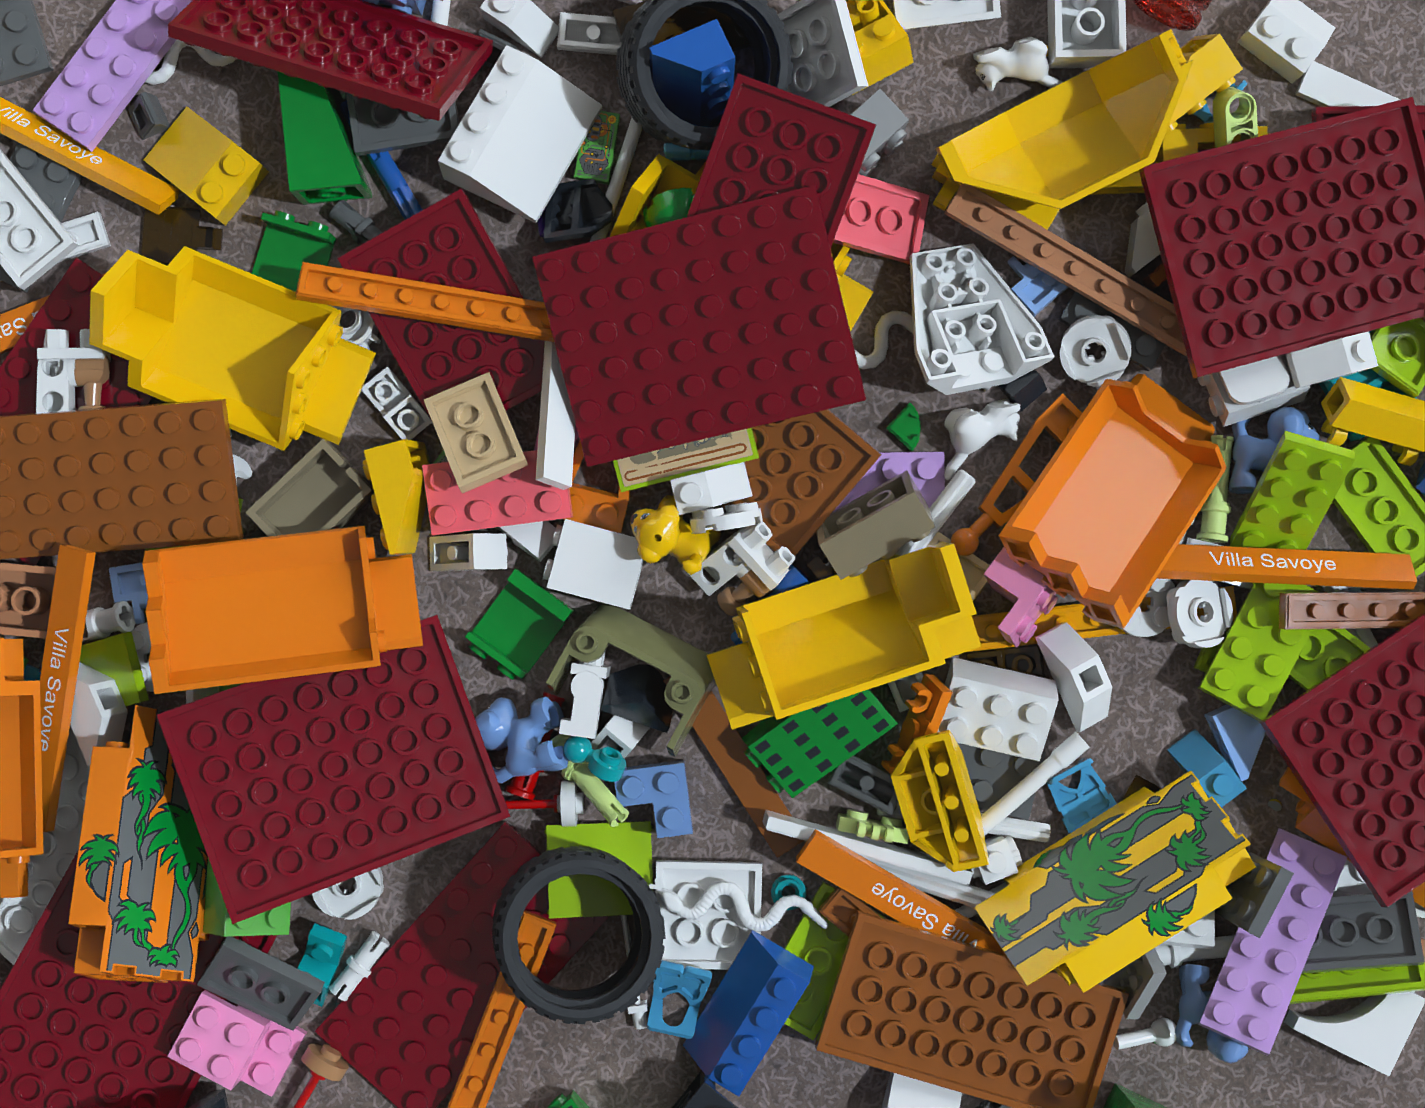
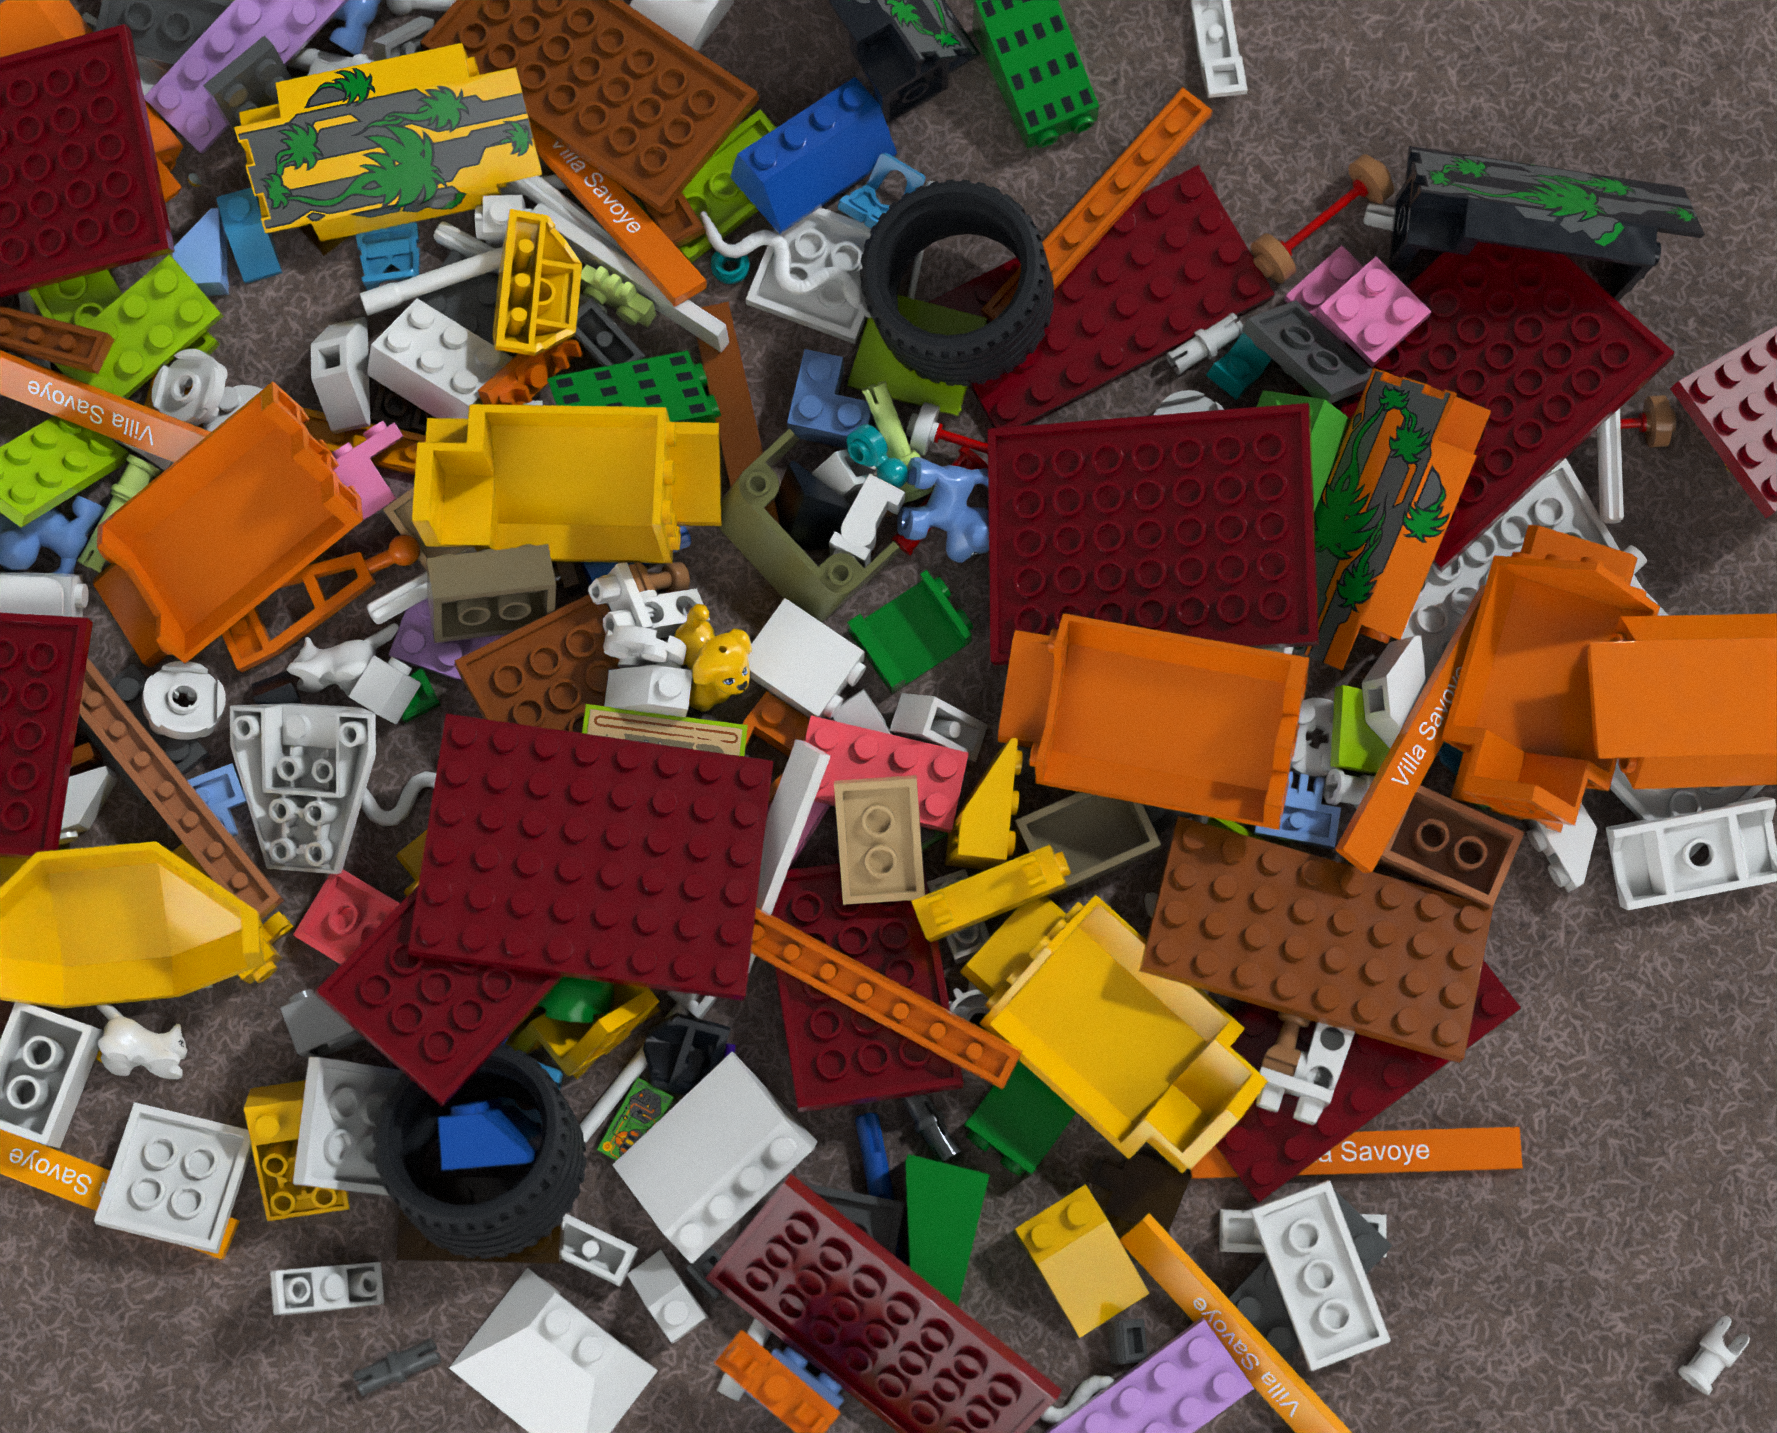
camera: 155 degrees left, 10 degrees down
none -> white brick [348,656,422,725]
none -> yellow brick [911,844,1071,942]

